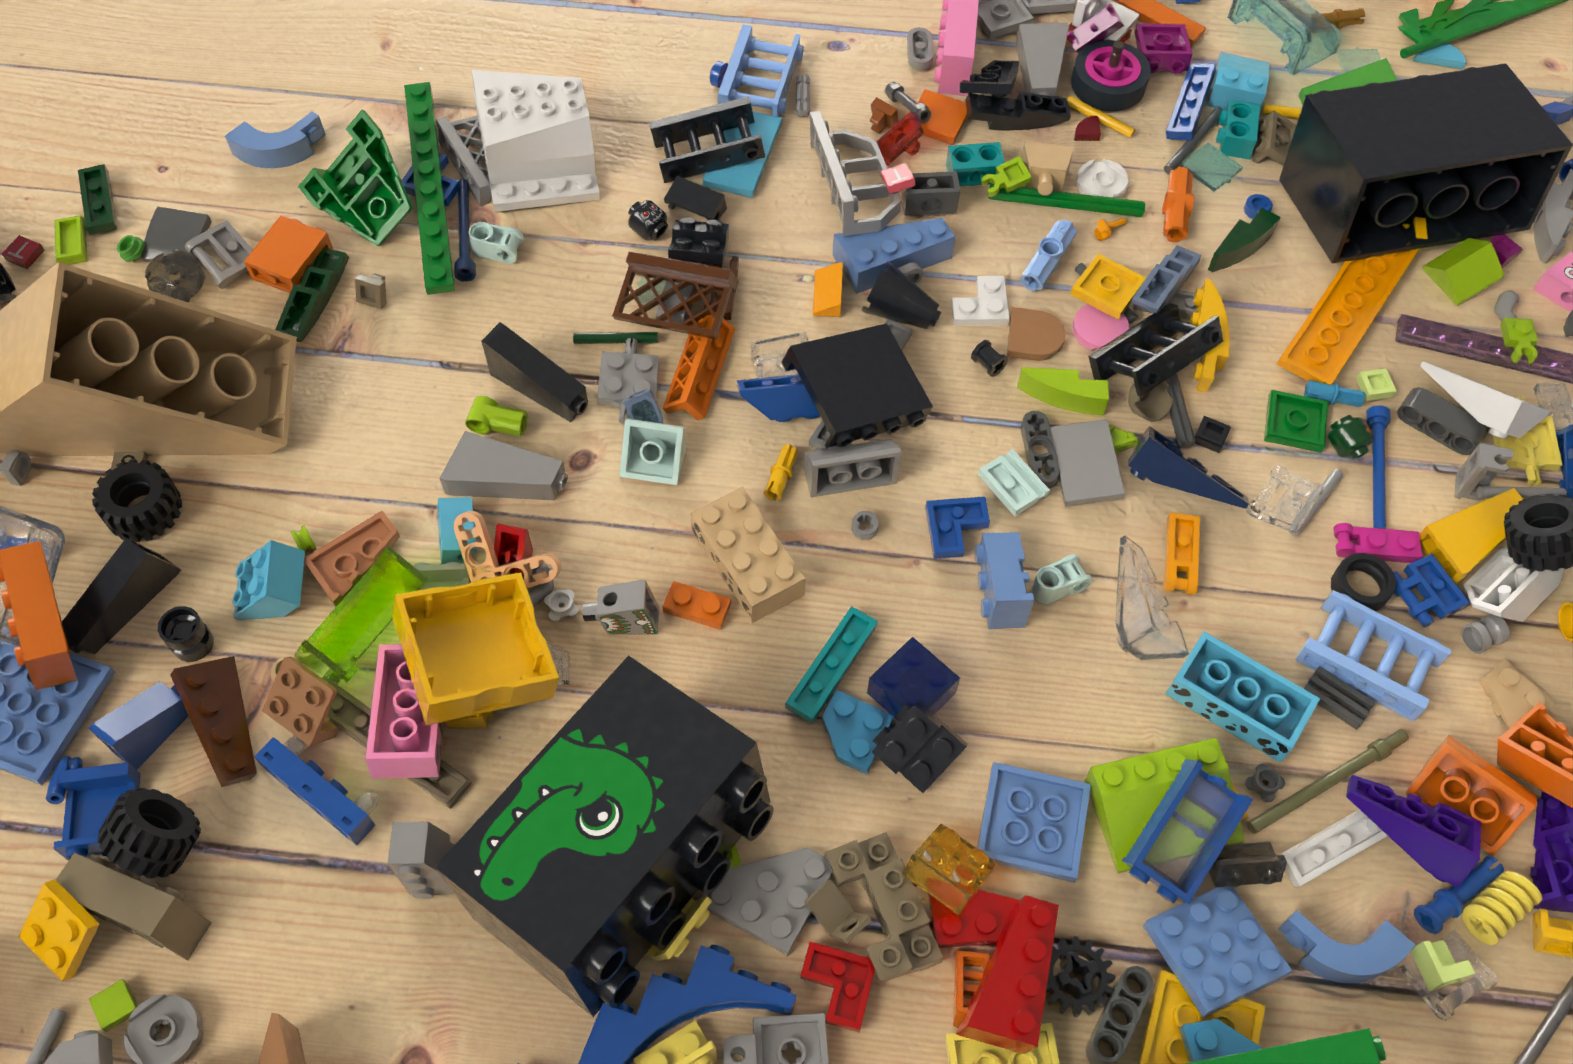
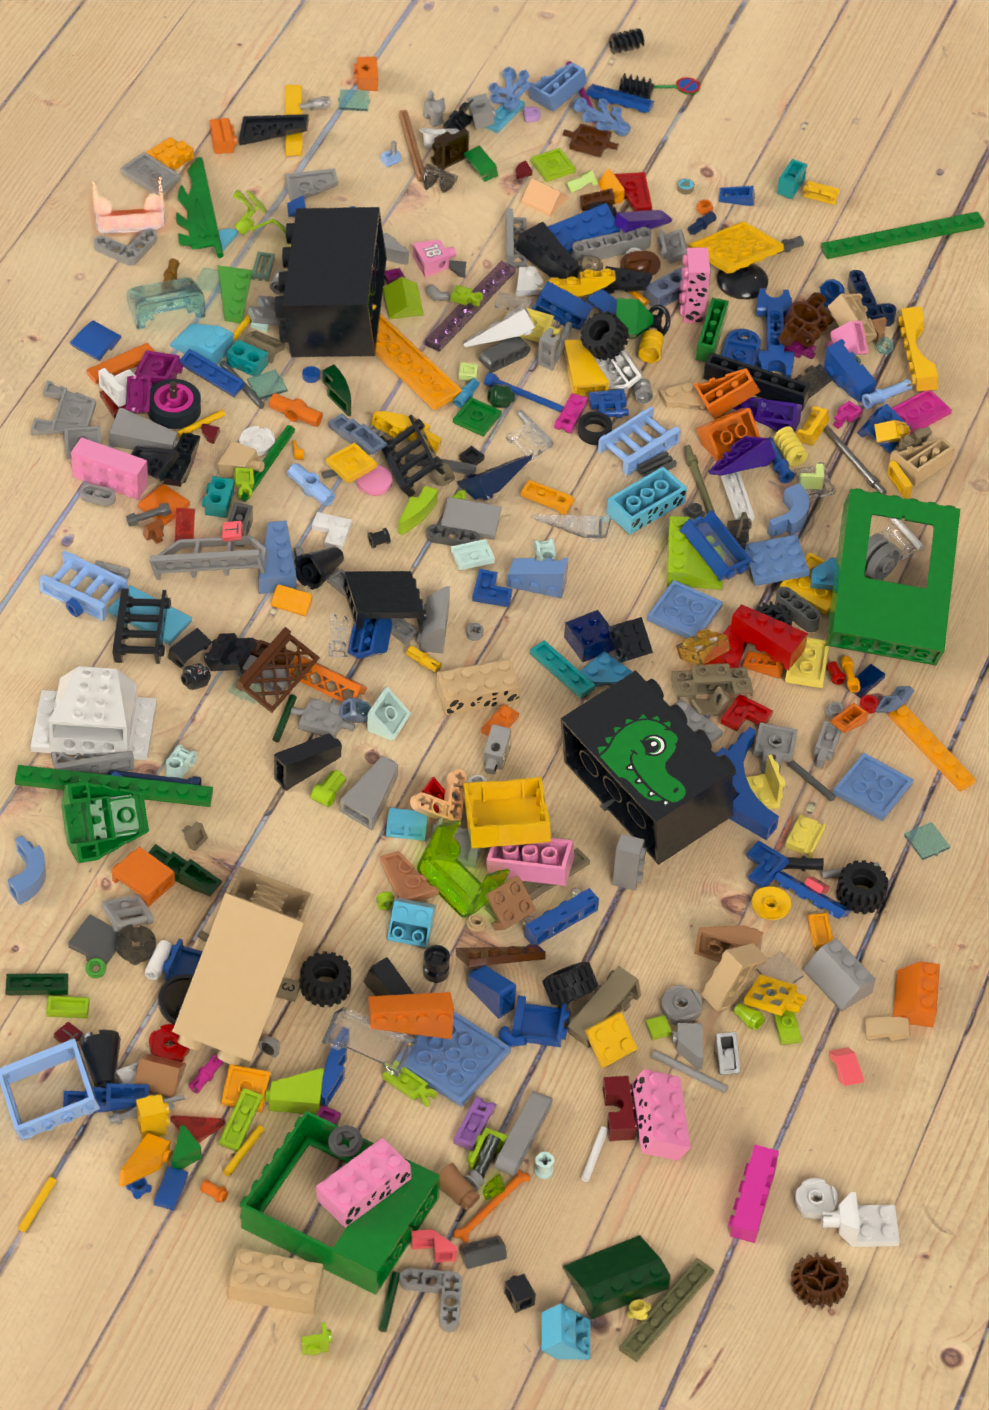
camera: 75 degrees left, 10 degrees down
medium nougat tile [1007,307,1065,361] -> none
none -> lime plant [233,190,291,245]

